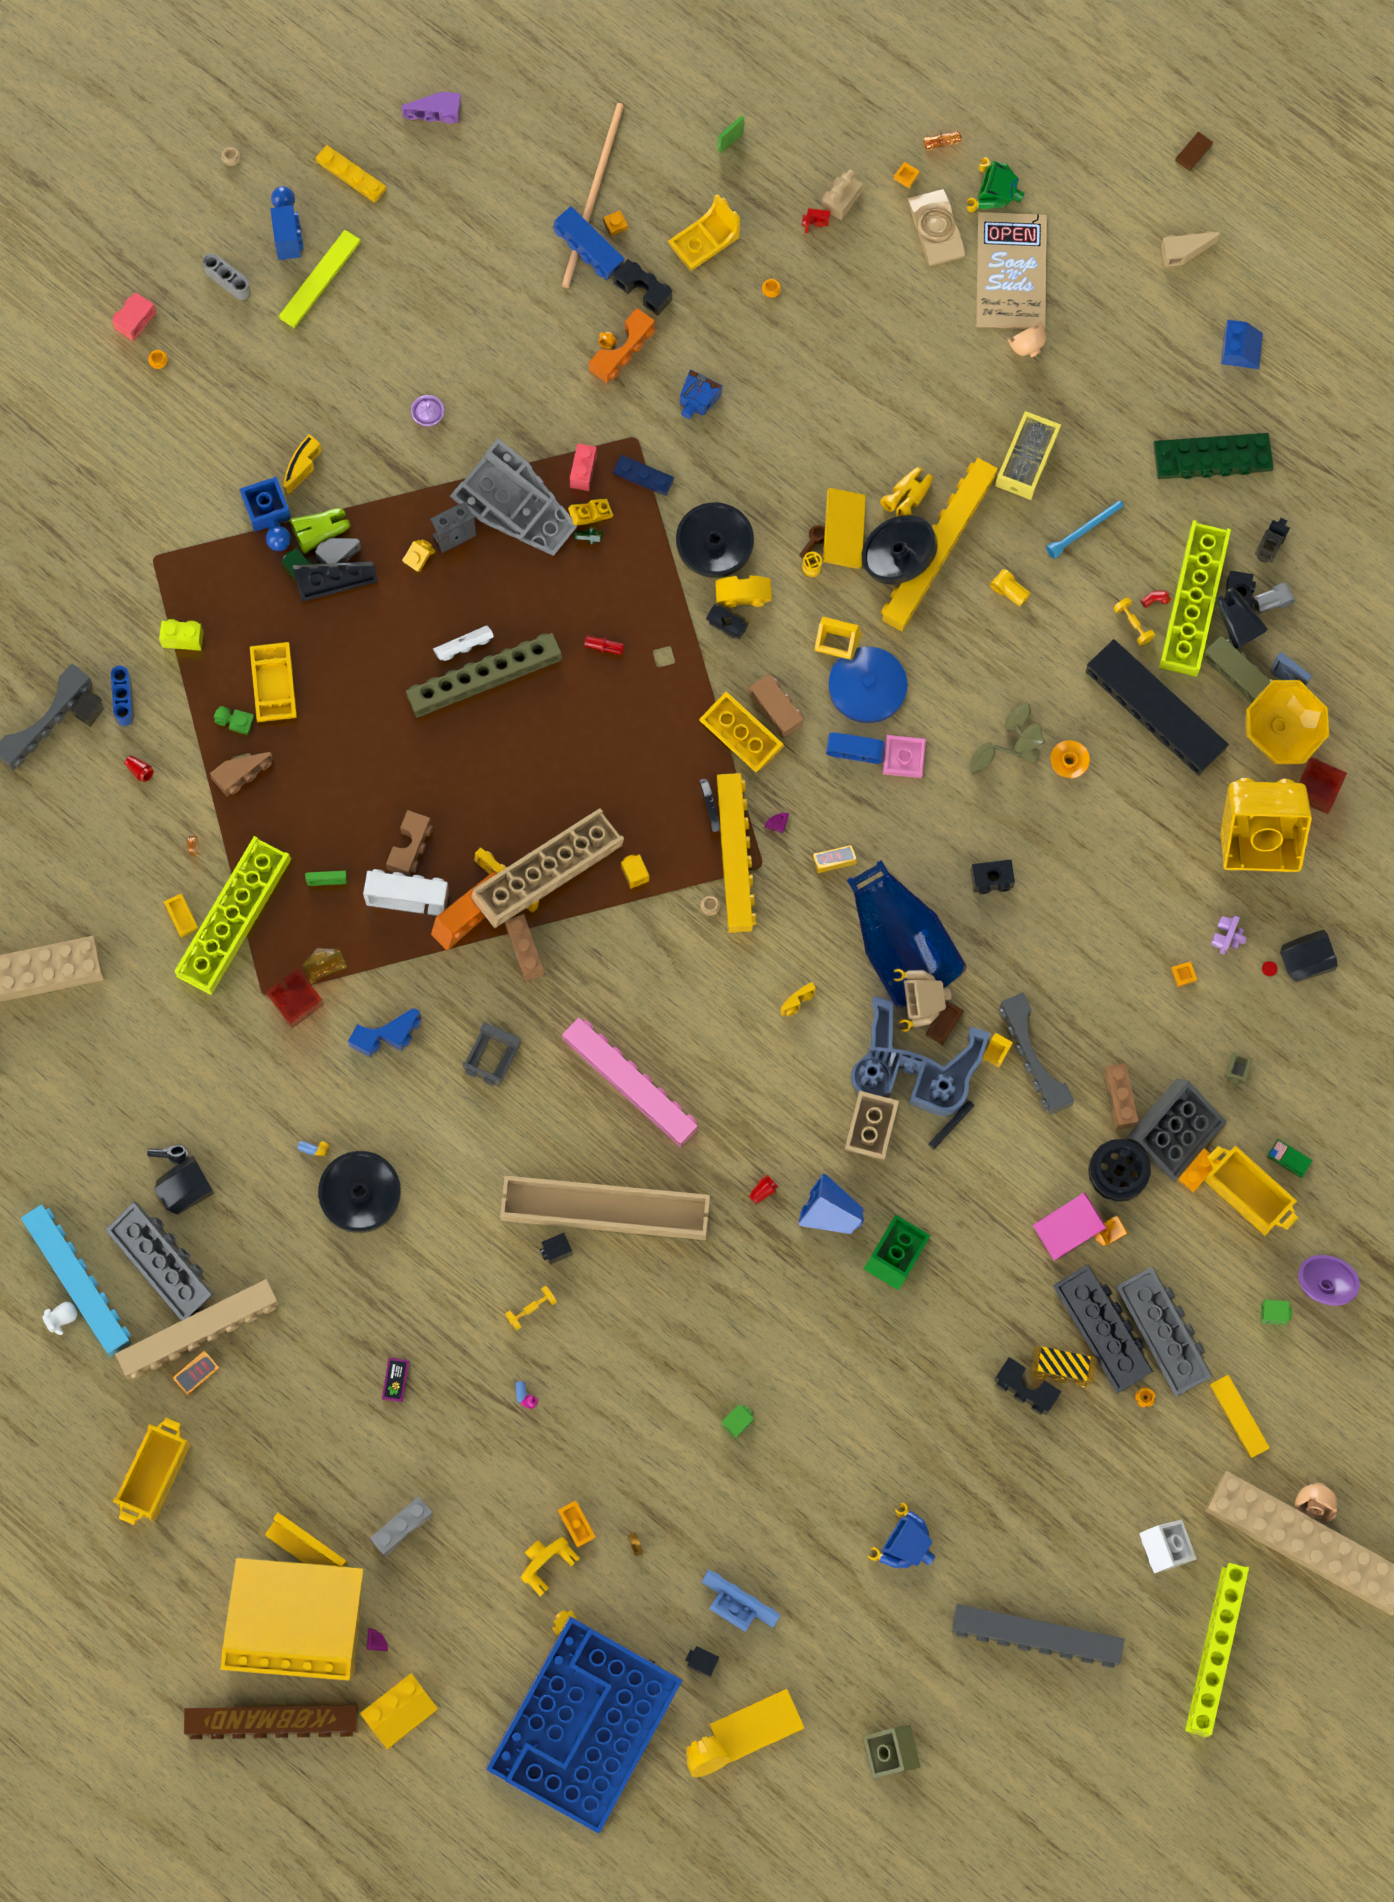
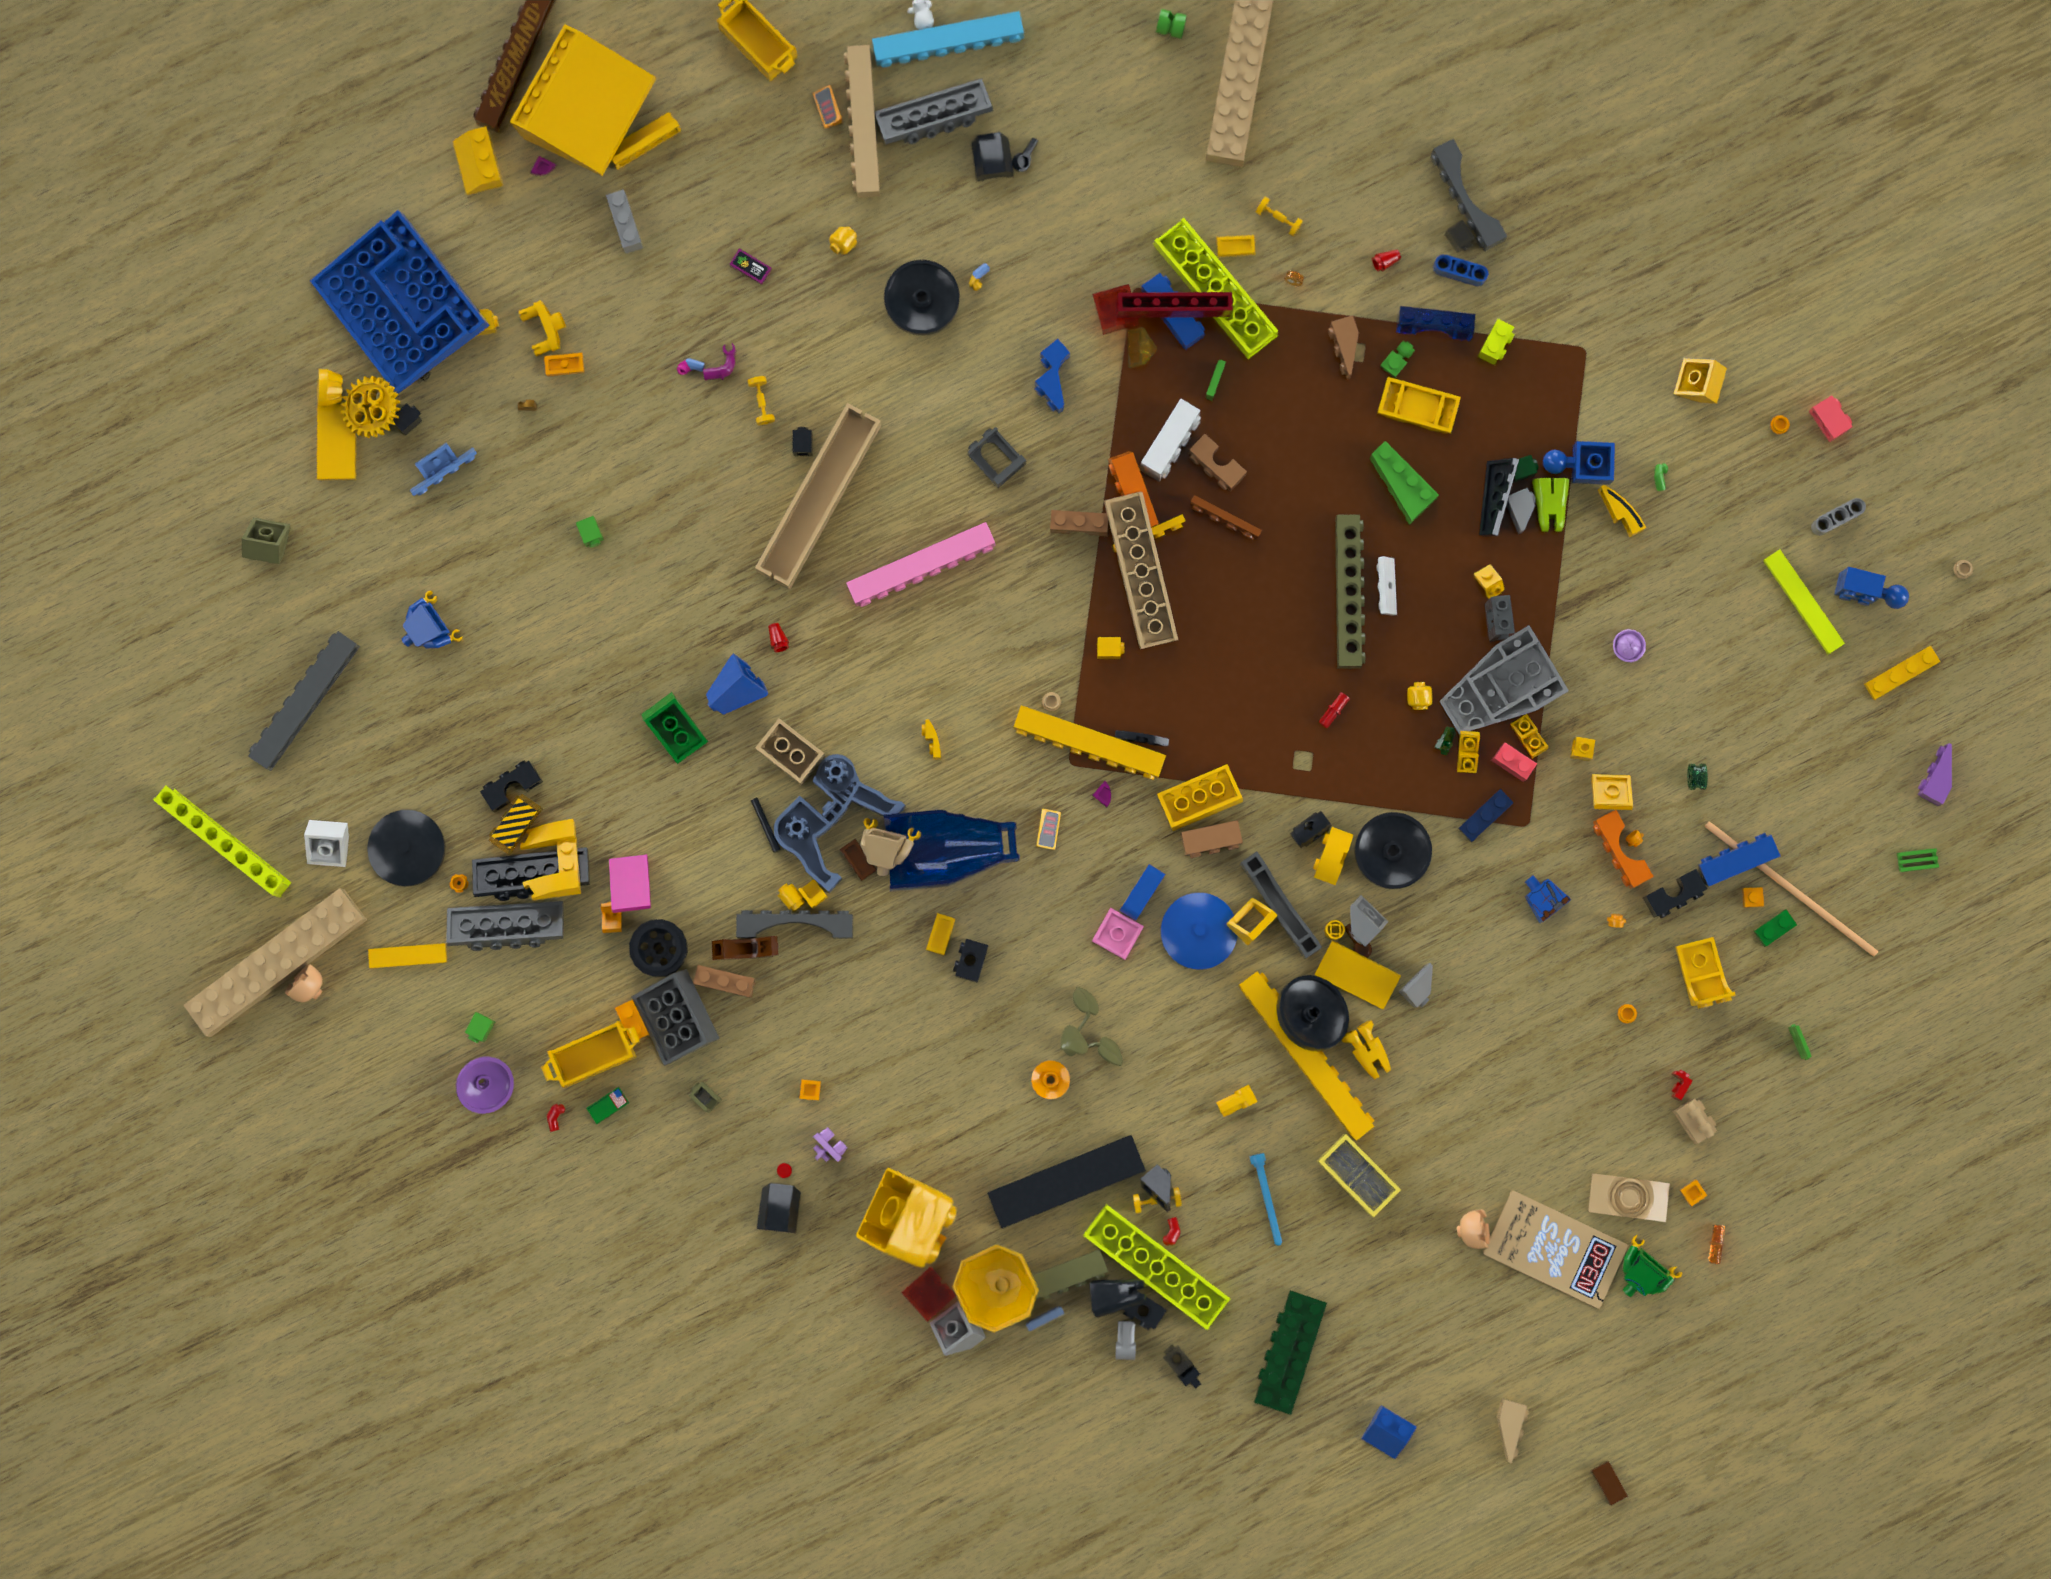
camera: 115 degrees right, 10 degrees up
none -> yellow gear [341,376,401,438]
none -> black dish [367,810,445,887]
none -> yellow wedge [520,819,581,900]
none -> red arm [547,1104,565,1132]
none -> magenta piece [703,343,736,380]
none -> reddish brown arch [712,936,779,960]
none -> yellow brick [777,883,806,912]
none -> yellow head [829,226,857,255]
none -> yellow tile [926,913,956,956]
none -> light grey slope [930,1301,986,1356]
none -> dark red brick [1115,292,1233,318]
none -> slope [1140,1164,1171,1213]
none -> blue brick [1141,273,1205,350]
none -> dark orange plate [1190,495,1262,540]
none -> dark grey arch [1240,852,1322,959]
none -> yellow wheel [1255,196,1303,237]
none -> light grey slope [1350,895,1389,946]
none -> bright green wedge [1369,441,1439,525]
none -> clear blue arch [1396,306,1476,340]
none -> light grey slope [1399,963,1433,1008]
none -> yellow head [1407,682,1432,710]
none -> yellow slope [1511,714,1549,759]
none -> yellow brick [1570,737,1595,761]
none -> yellow tile [1591,774,1633,810]
none -> light orange plate [1607,914,1626,928]
none -> bright green arm [1654,463,1668,491]
none -> yellow slope [1674,359,1727,404]
none -> clear green wheel [1687,763,1708,790]
none -> green plate [1754,909,1797,947]
none -> bright green tile [1897,848,1939,872]

